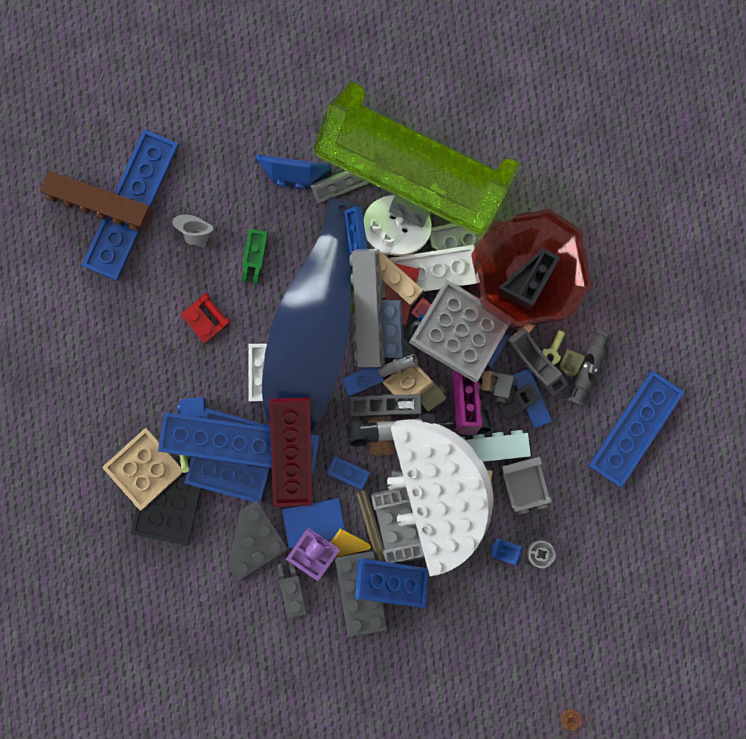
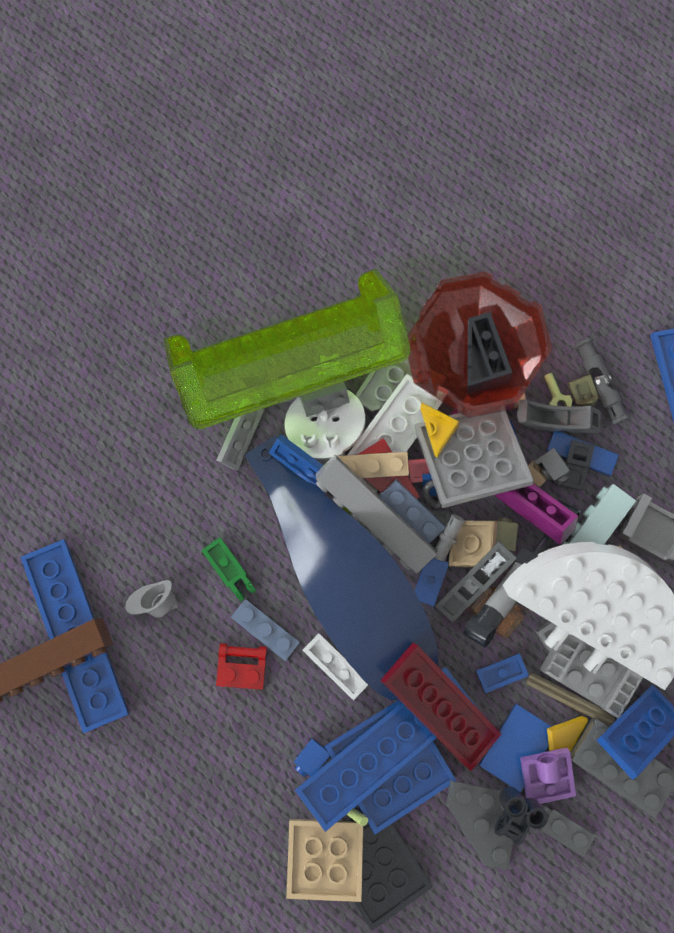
camera: 45 degrees left, 5 degrees down
blue wedge [256,154,332,190] -> none
none -> sand blue plate [231,599,300,661]
none -> yellow tile [420,403,459,458]
none -> black piece [494,787,548,845]

